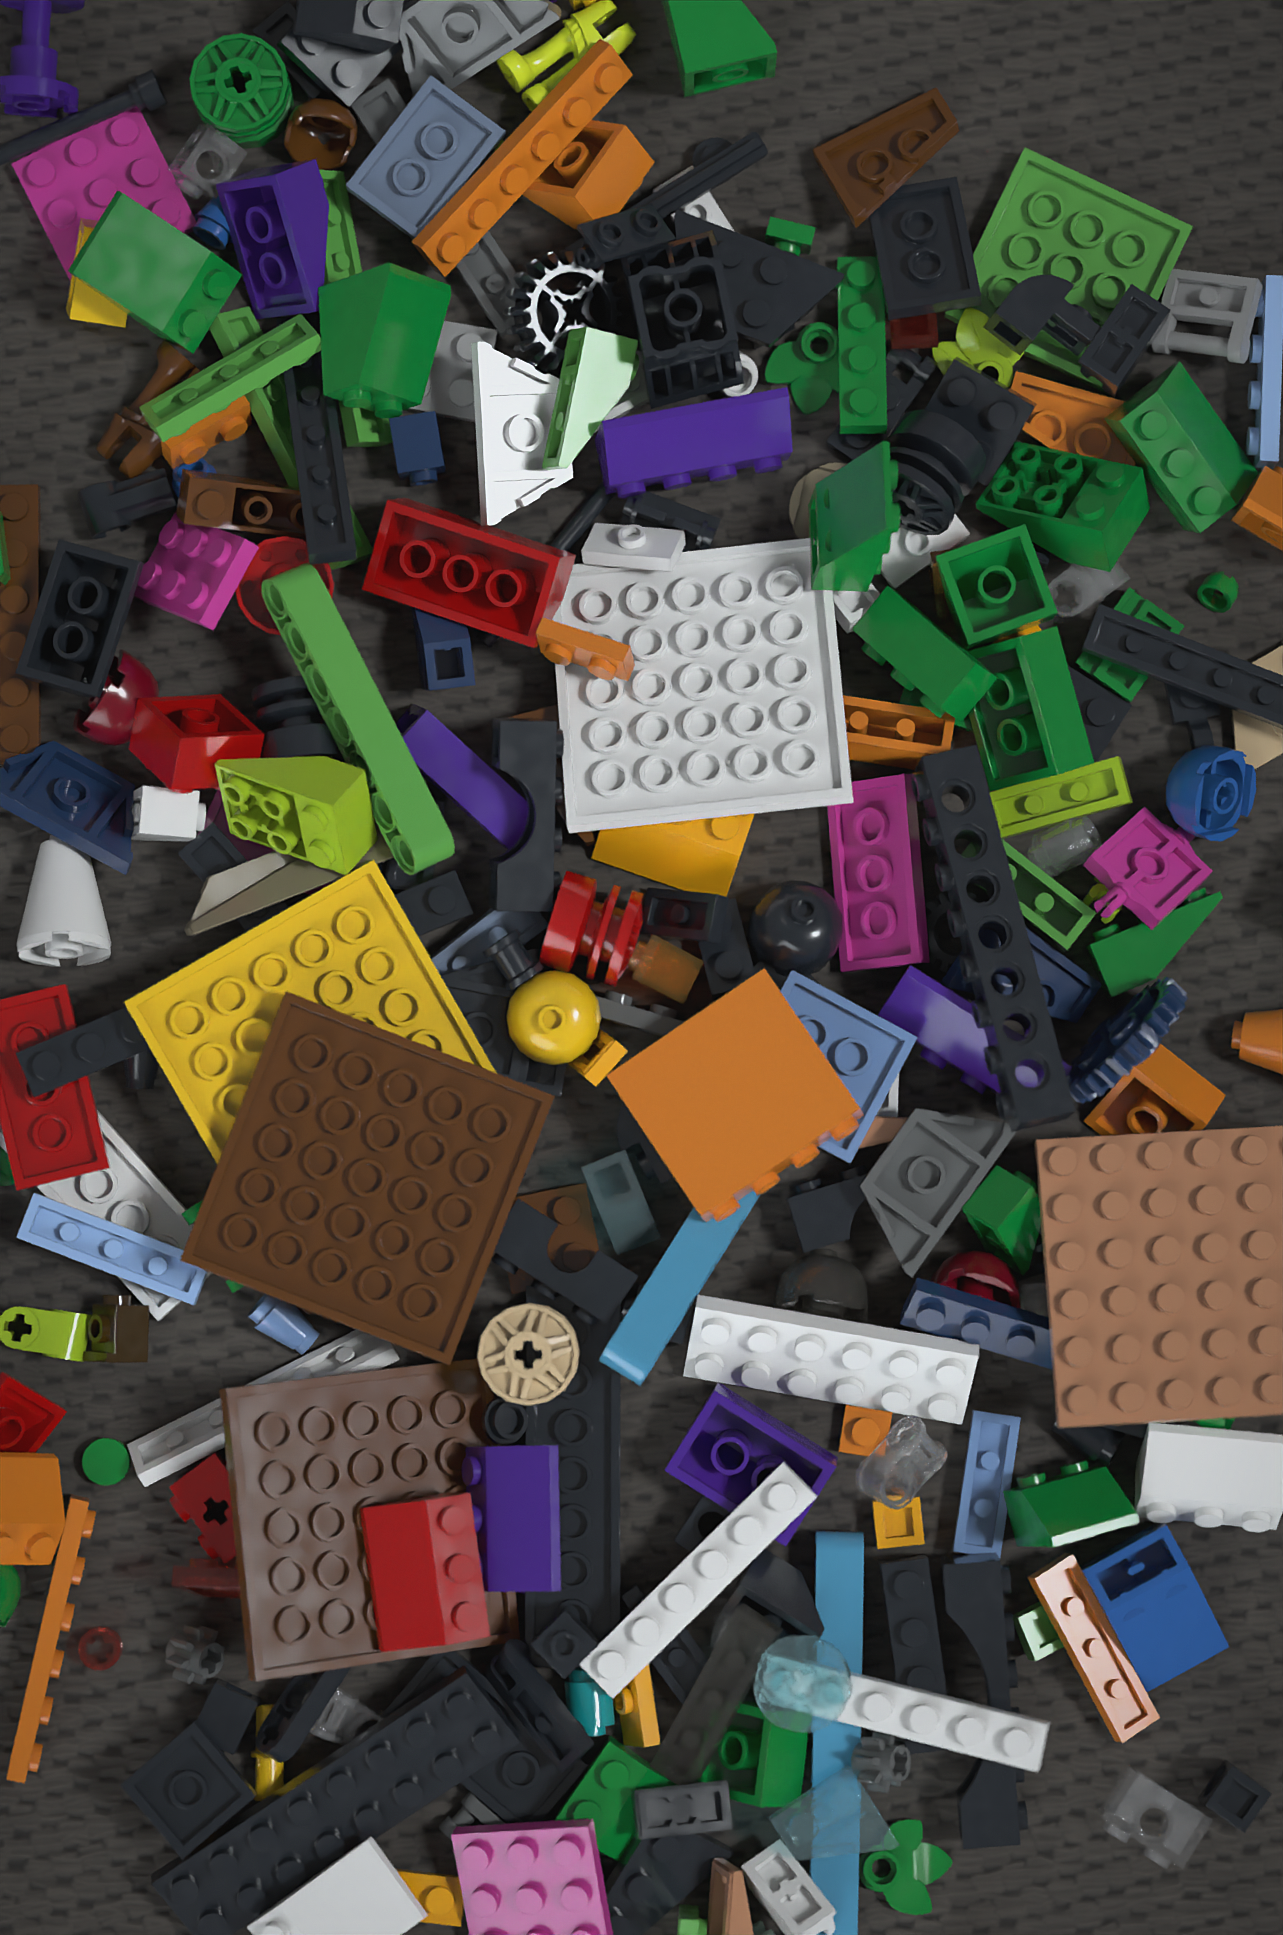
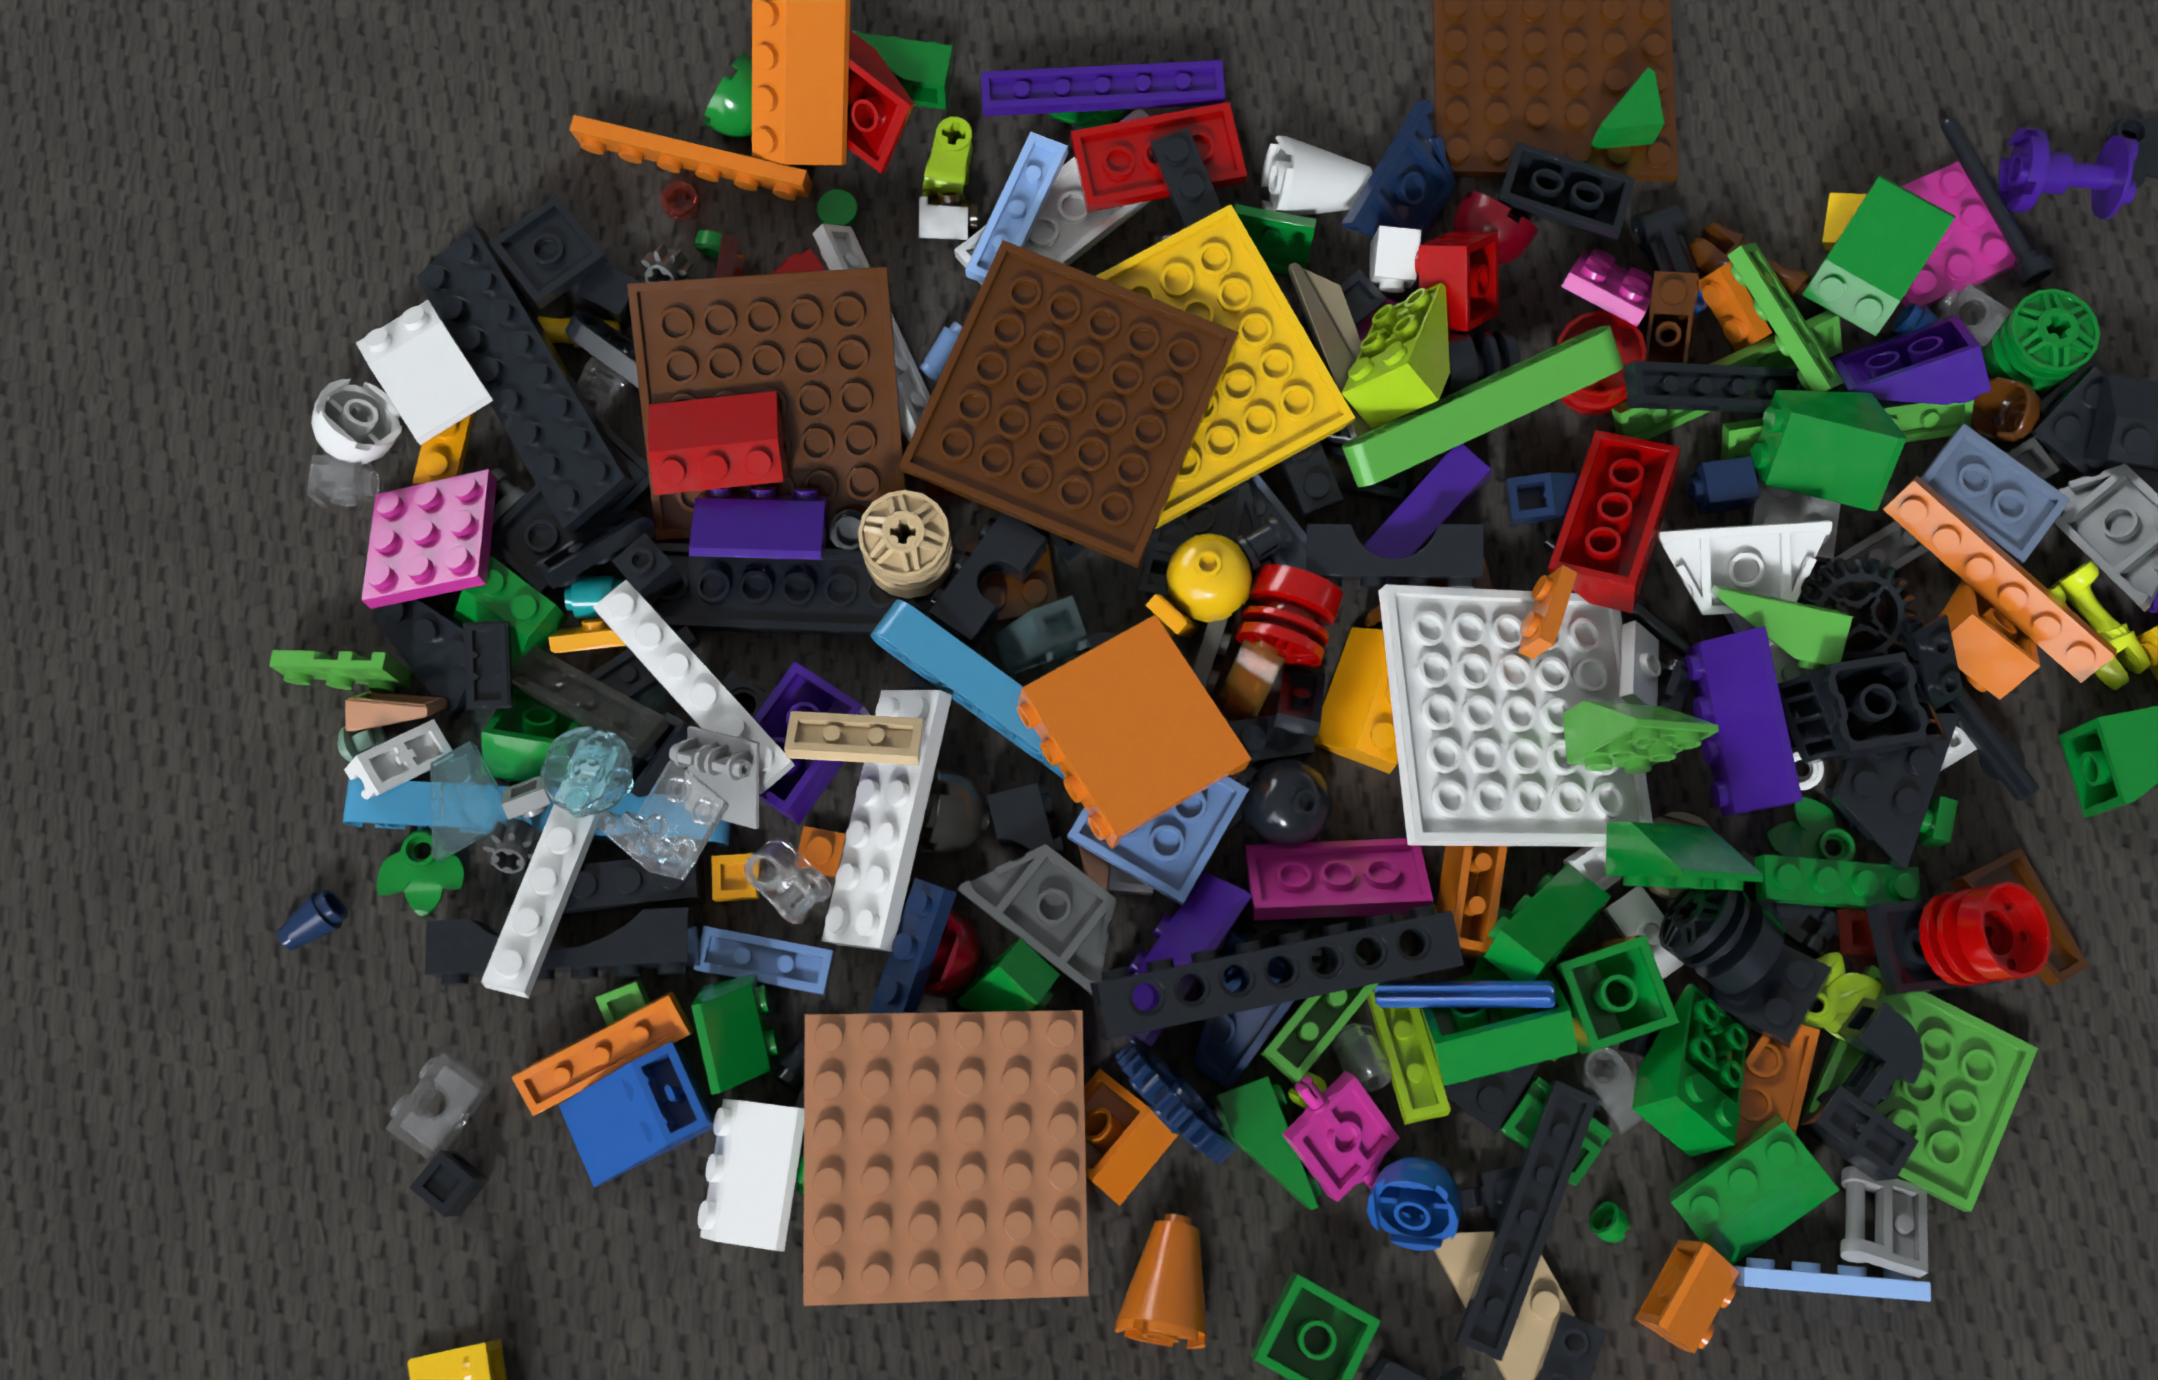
camera: 90 degrees right, 10 degrees down
none -> light grey plate [501,773,553,820]
none -> clear bracket [595,760,729,880]
none -> light grey hinge [669,726,760,829]
none -> green tile [694,230,738,260]
none -> tan plate [784,711,924,765]
none -> green plate [1234,204,1316,275]
none -> blue axle [1374,981,1556,1008]
none -> bright green slope [1562,700,1719,774]
none -> red wheel [1919,882,2051,987]

